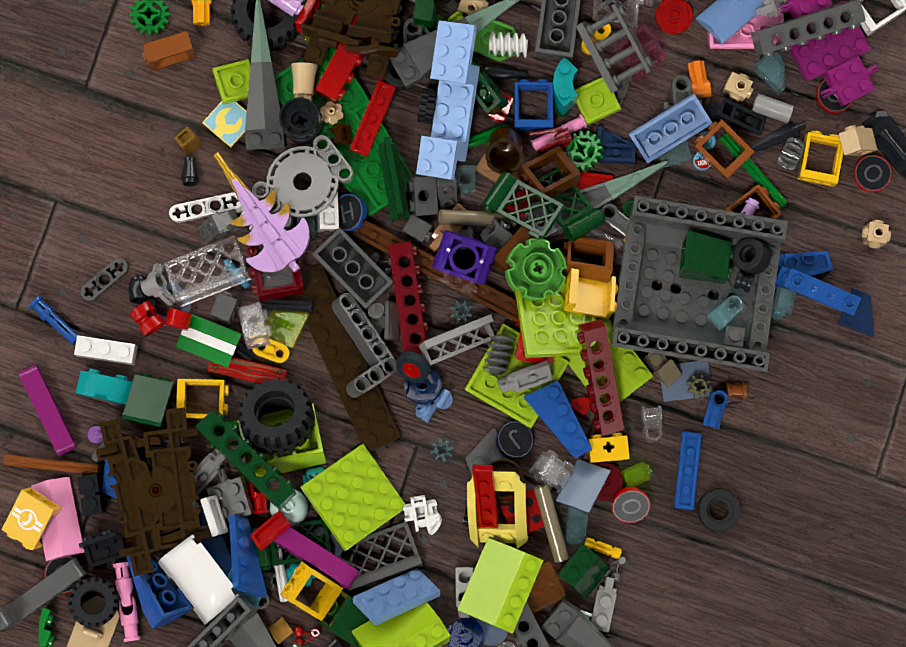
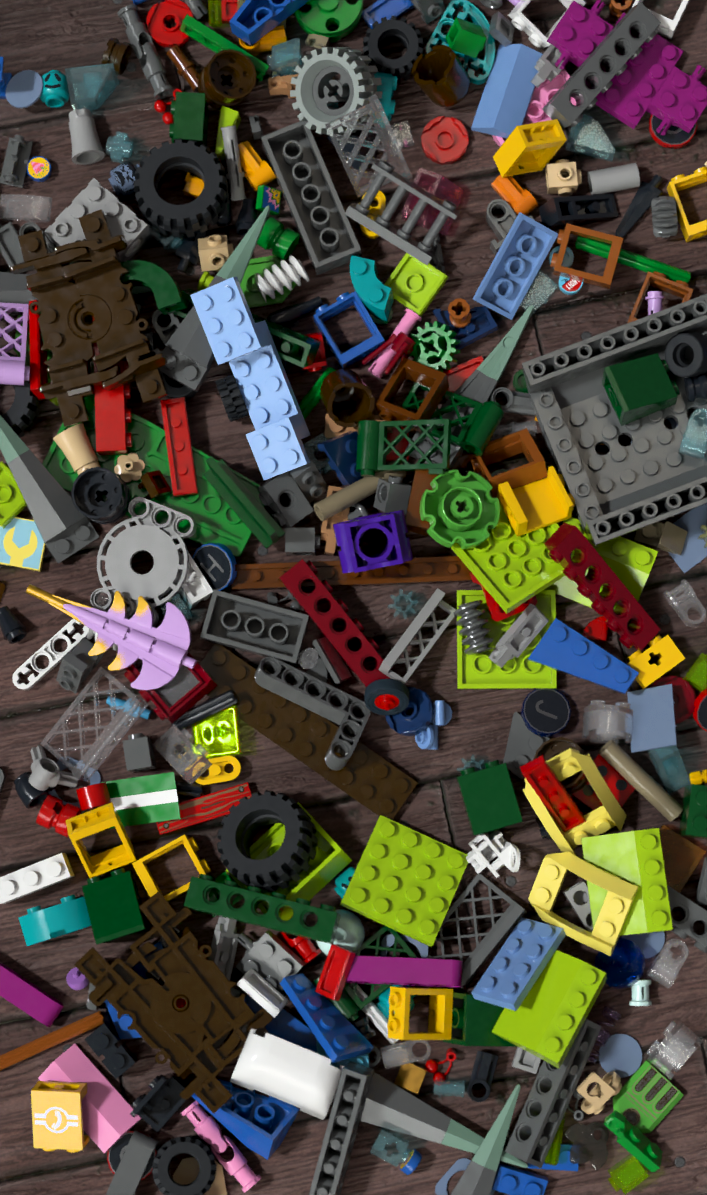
camera: 10 degrees left, 0 degrees up
none -> yellow window [65,802,136,878]
none -> green wheel [257,217,301,261]
none -> dark blue wing [317,431,364,485]
none -> clear piece [380,1040,431,1069]
none -> dark orange bush [448,298,471,328]
none -> dark green slope [456,759,523,836]
none -> yellow window [493,119,567,178]
none -> light yellow wedge [528,851,639,956]

